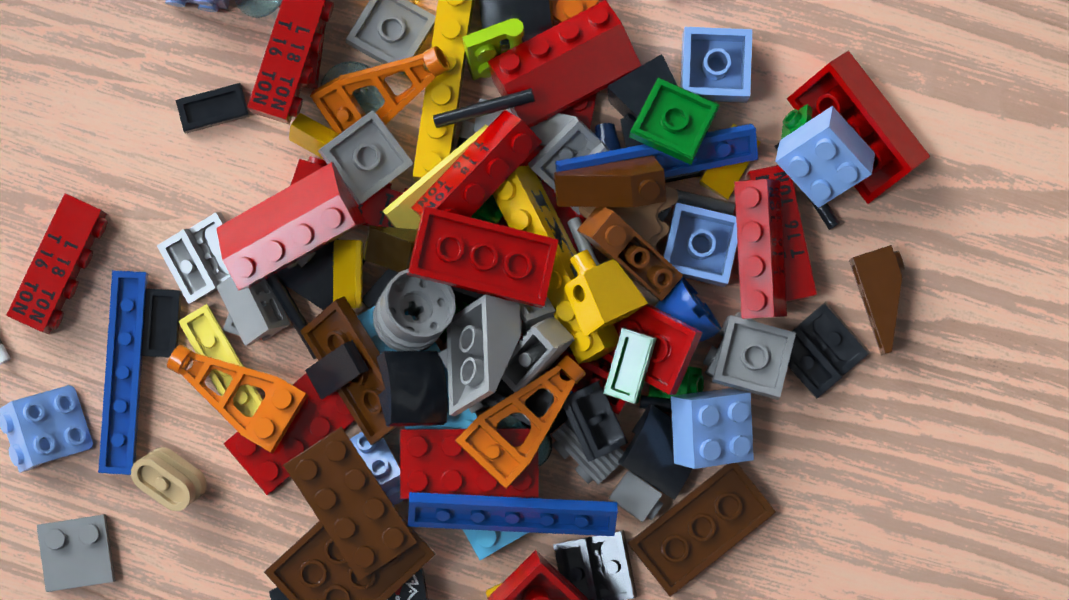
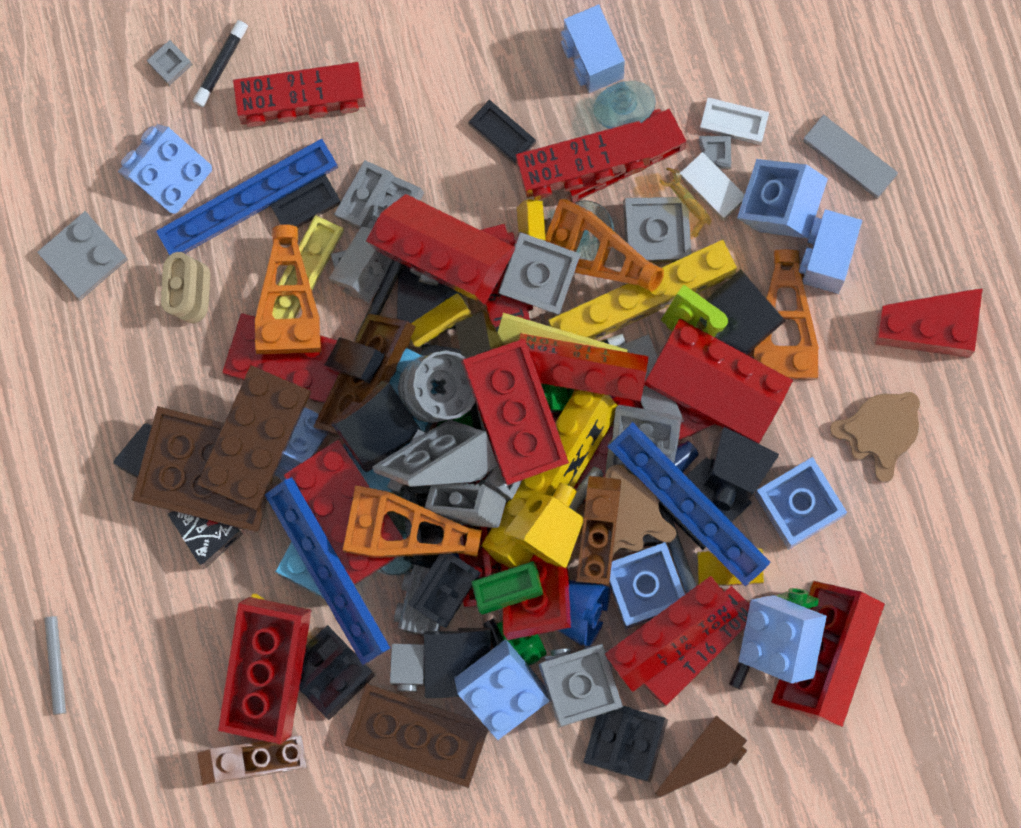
camera: 65 degrees right, 5 degrees down
black bar [433,88,535,128] -> none
reddish brown slope [554,155,667,208] -> none
green tile [629,78,720,165] -> none

